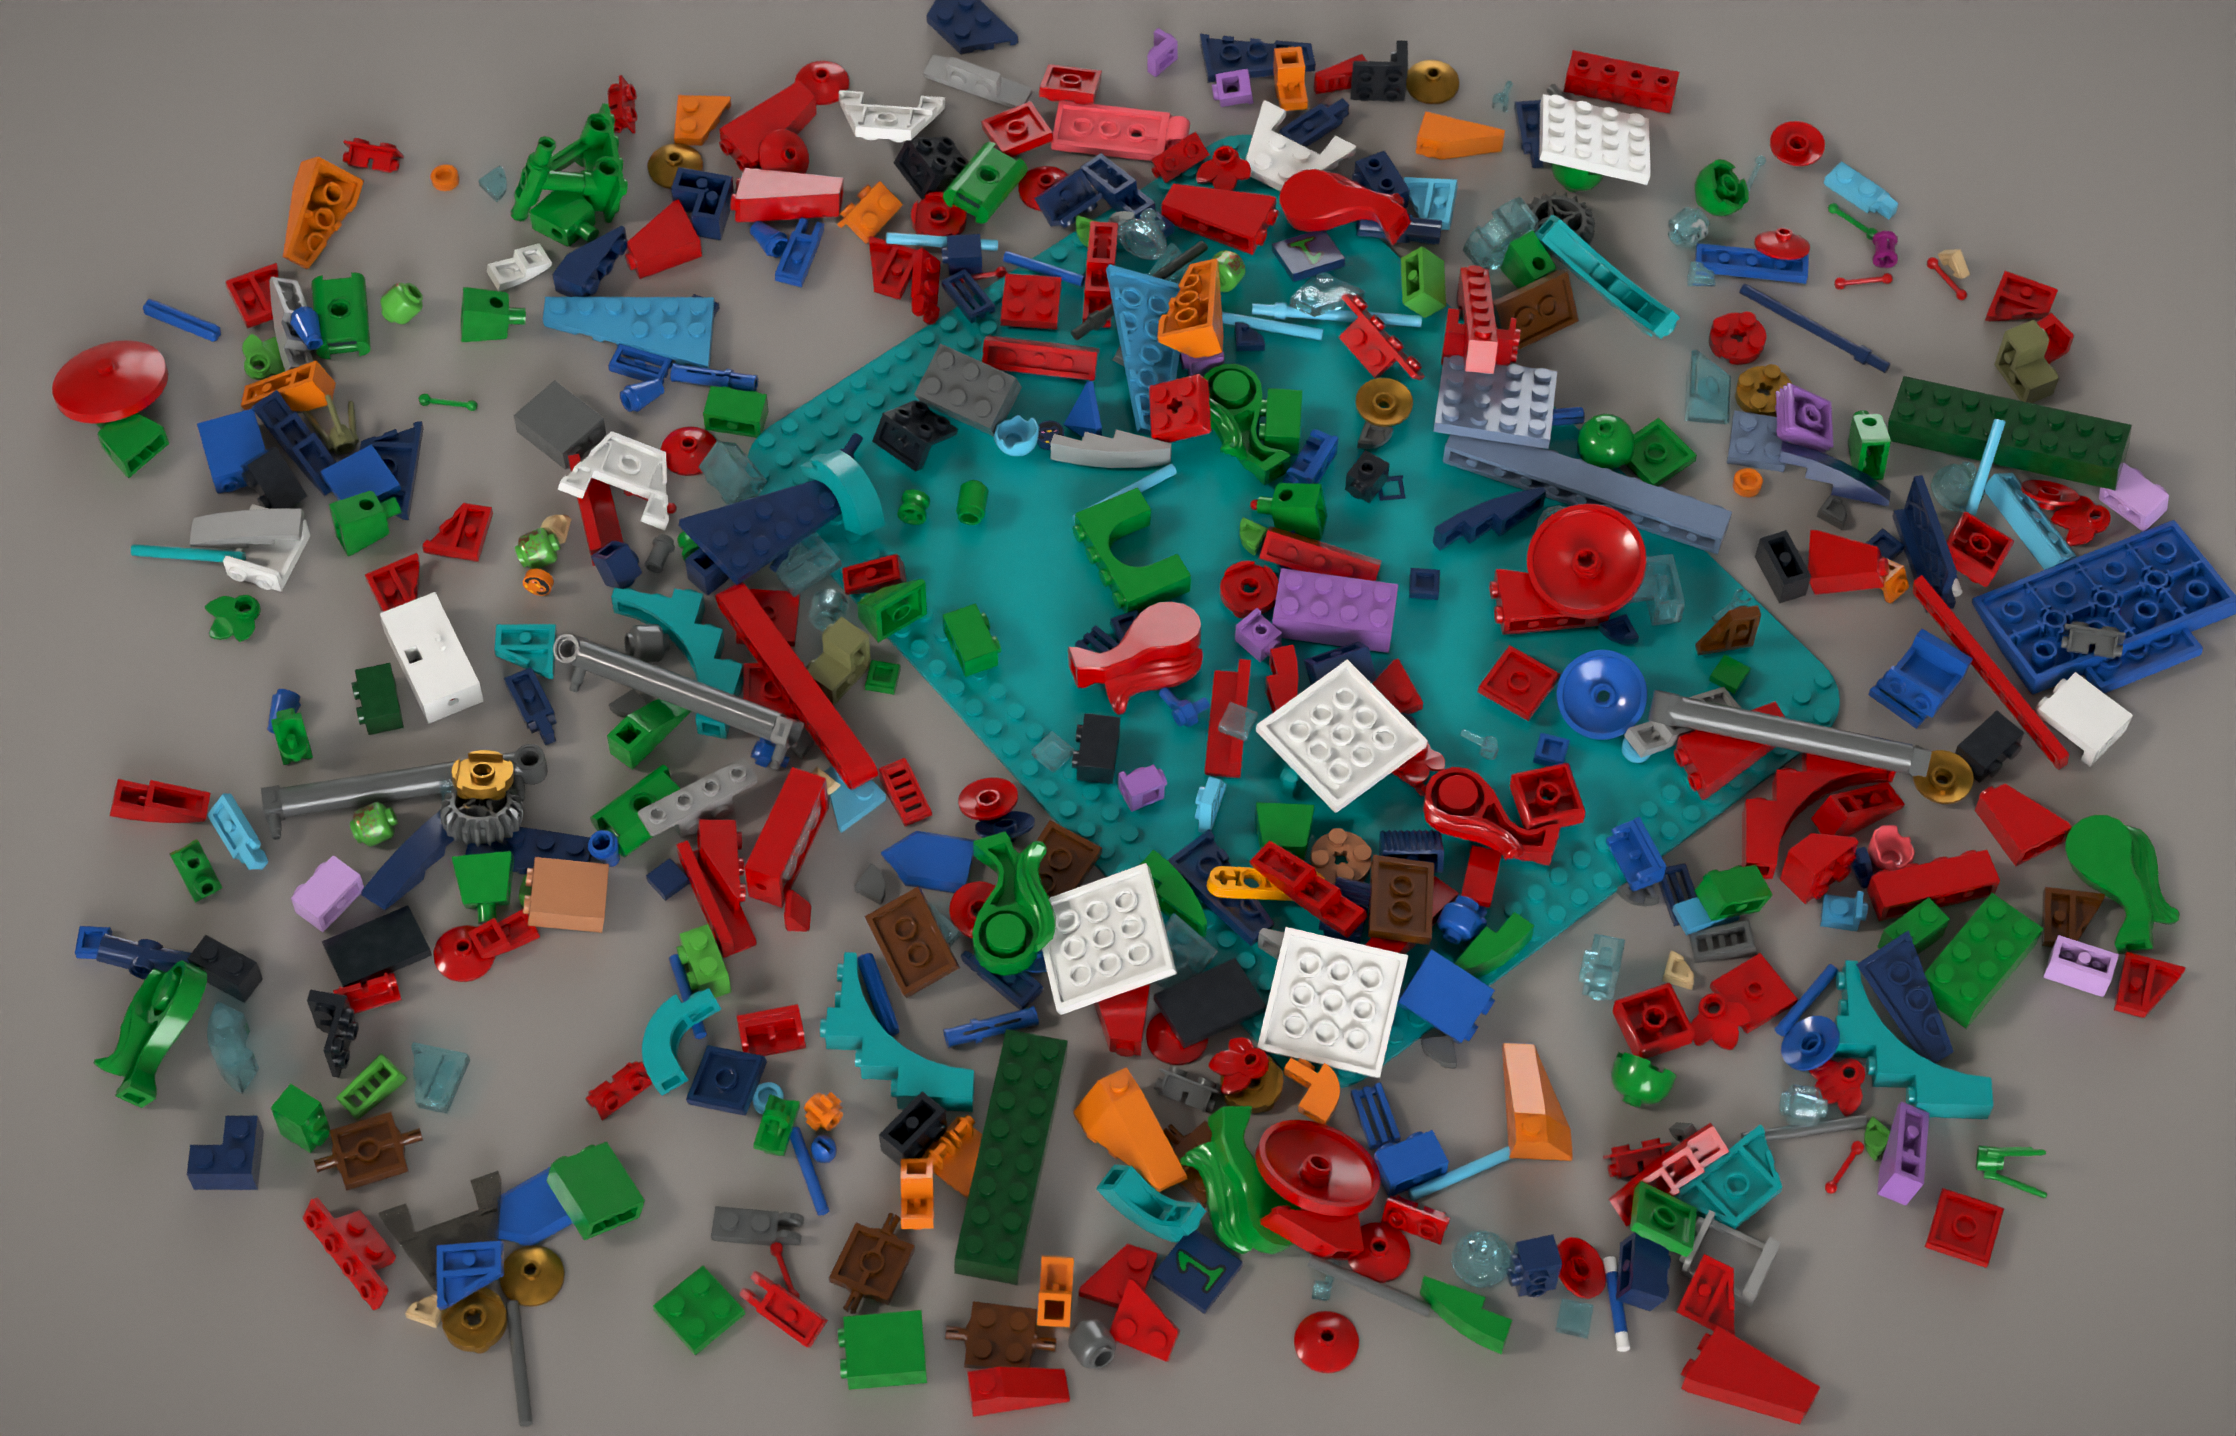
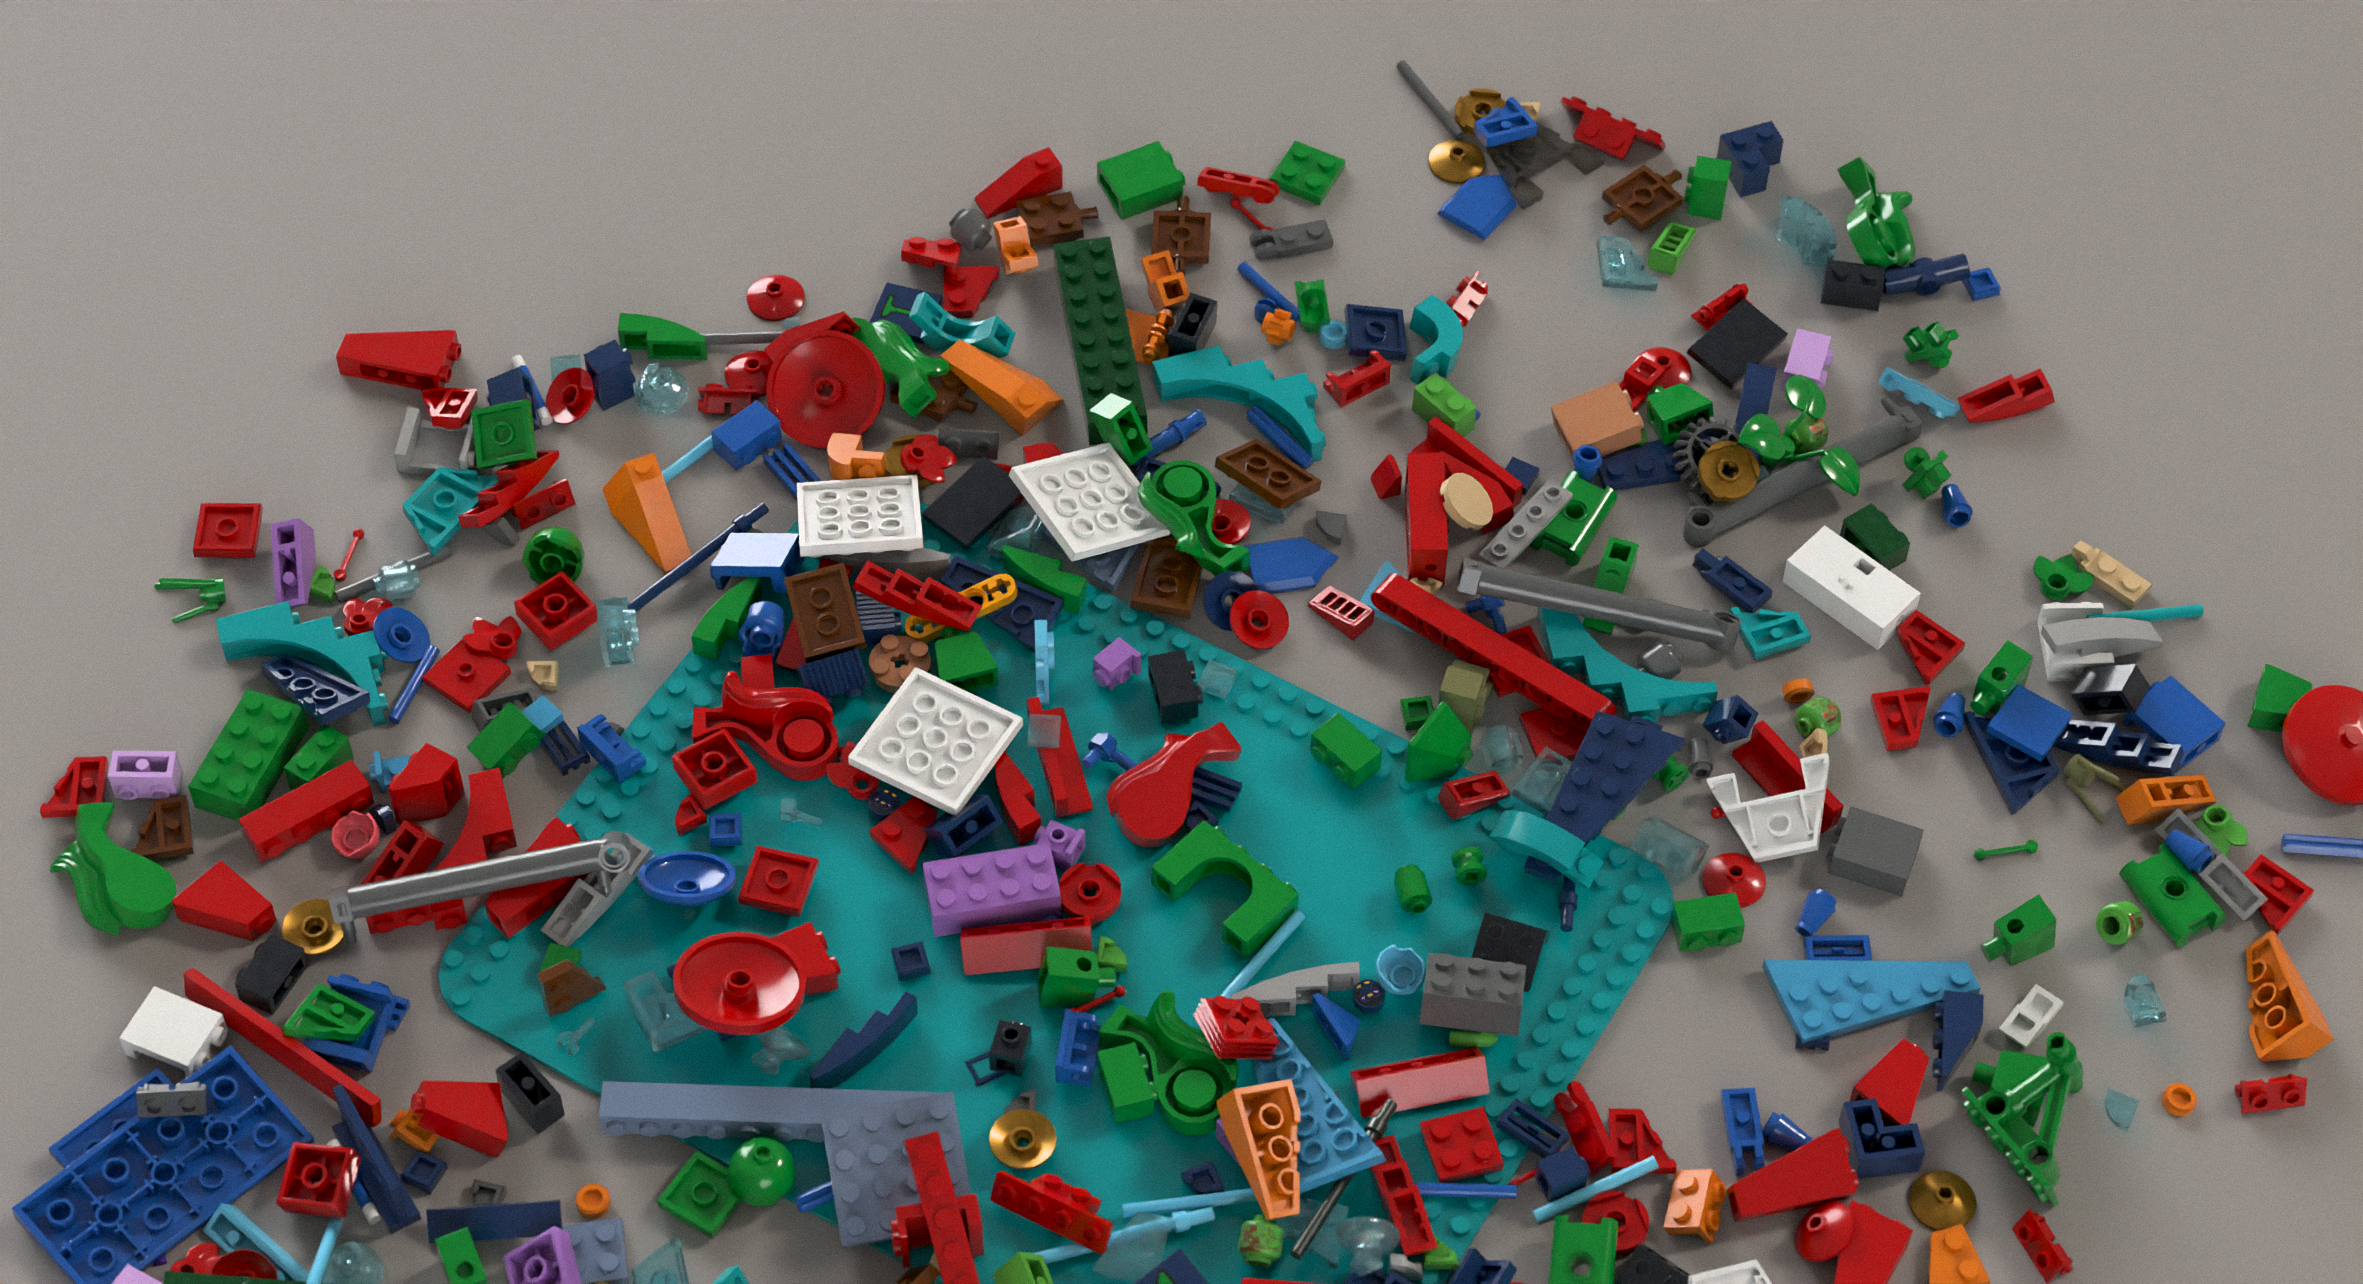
camera: 160 degrees right, 5 degrees down
black bracket [307,989,359,1078] -> none
green brick [546,1141,645,1241] -> none
blue pin [671,363,758,392] -> none
none -> green wing [283,983,375,1042]
none -> dark blue bar [620,502,769,619]
none -> red tile [674,794,707,836]
none -> green brick [1089,393,1153,466]
none -> tan tile [1440,473,1493,530]
none -> green plant [1738,374,1860,497]
none -> blue cone [1933,693,1966,737]
none -> tan hinge [2071,540,2152,608]
none -> clear light blue plate [2124,972,2166,1028]

